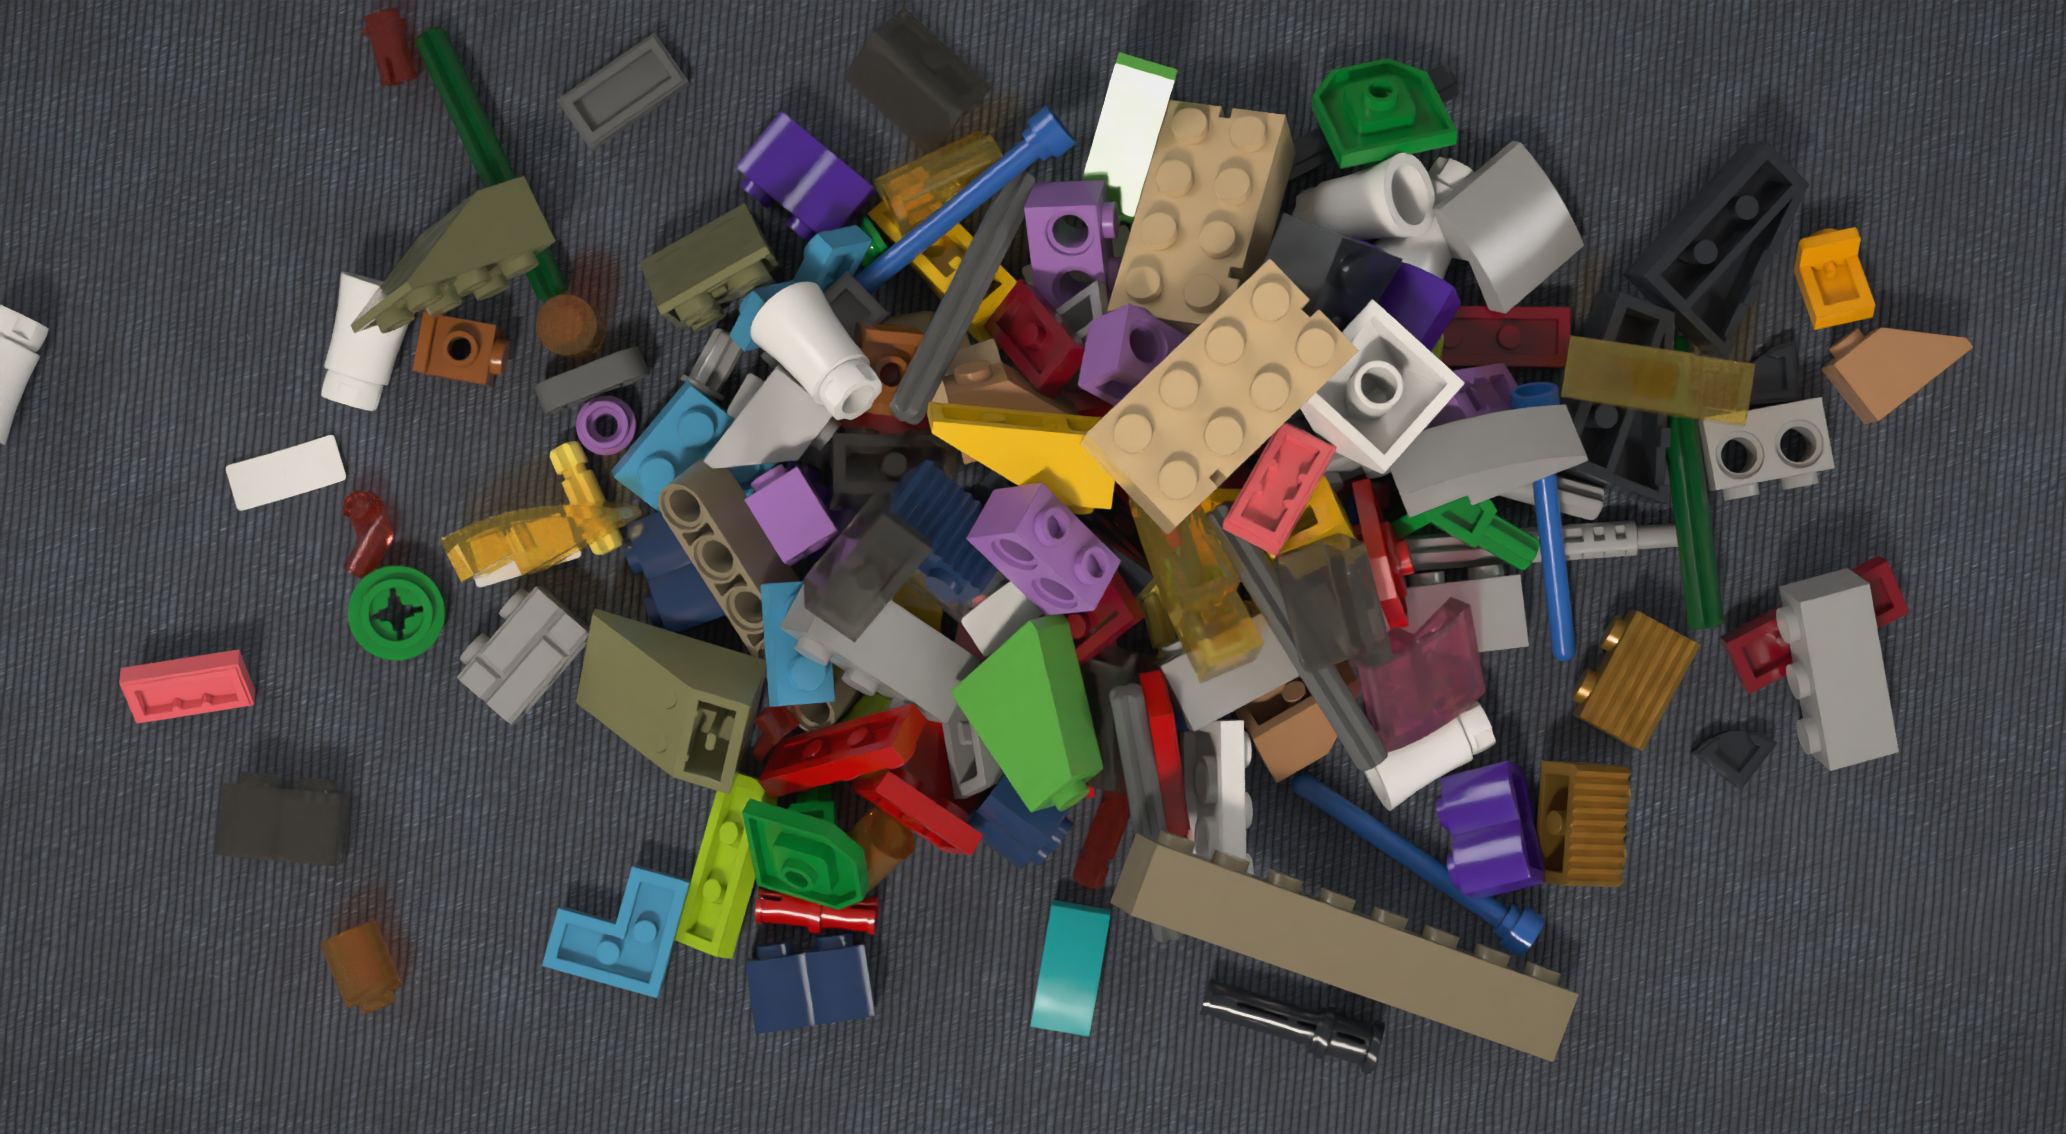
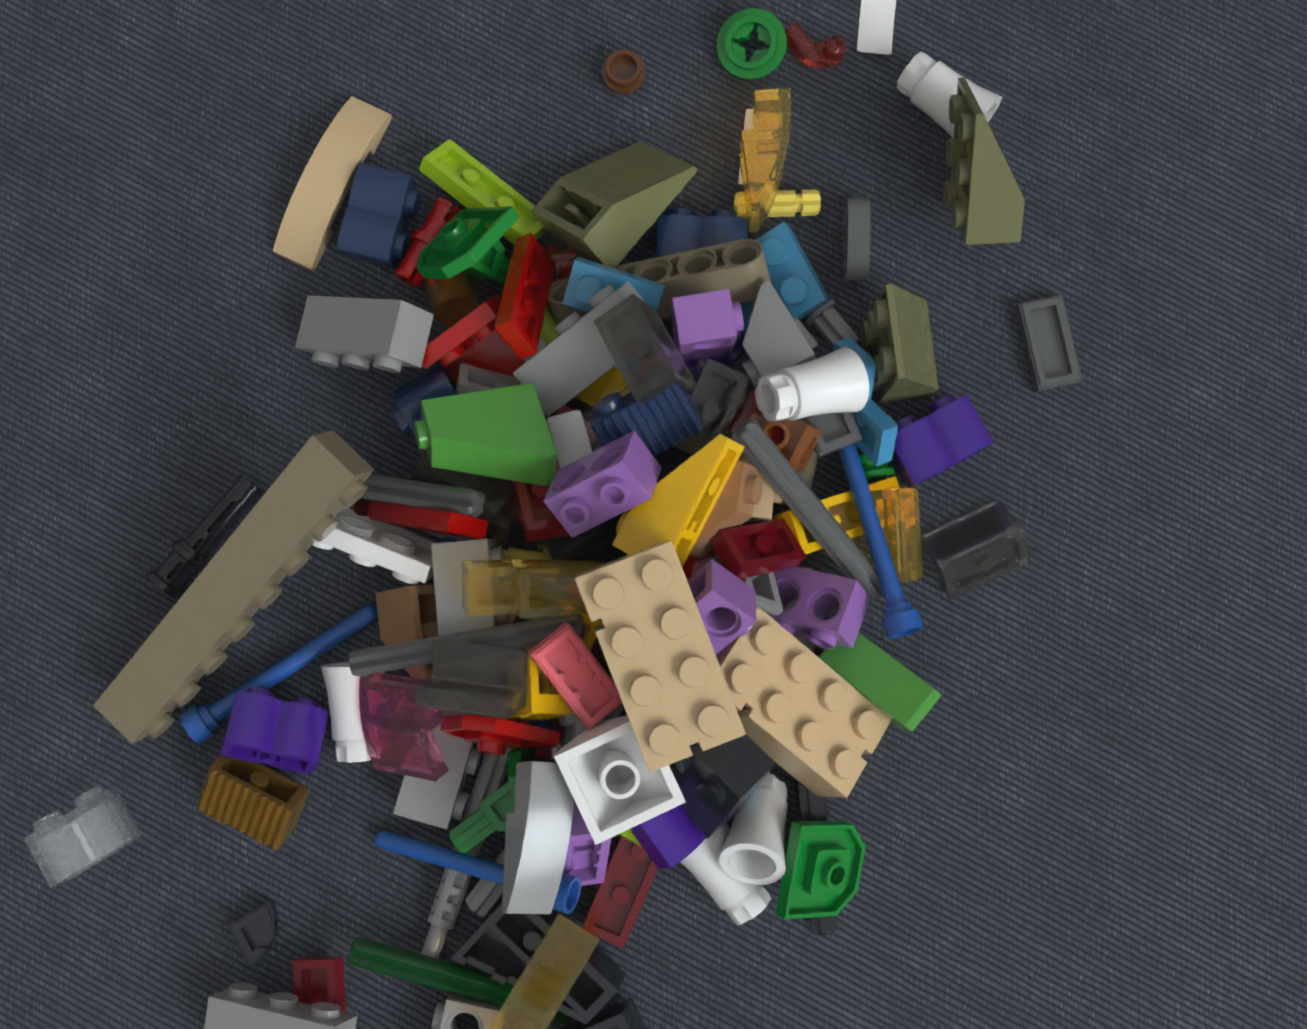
camera: 115 degrees right, 5 degrees down
clear red pin [361,8,419,88] -> none
dark orange brick [413,311,510,387] -> none
dark green axle [415,27,568,302] -> none
light grey brick [457,586,590,724] -> none
clear orange brick [536,295,606,360] -> none
dark azure plate [542,865,691,998] -> none
medium lavender plate [576,396,637,455] -> none
teal slope [1030,900,1111,1037] -> none
clear red axle [1072,773,1131,889] -> none
light grey slope [1432,141,1584,314] -> none
pearl gold brick [1571,610,1700,751] -> none
none -> clear brick [24,786,143,888]
none -> tan slope [273,96,392,272]
none -> light grey brick [295,295,434,373]
none -> reddish brown plate [602,50,646,94]

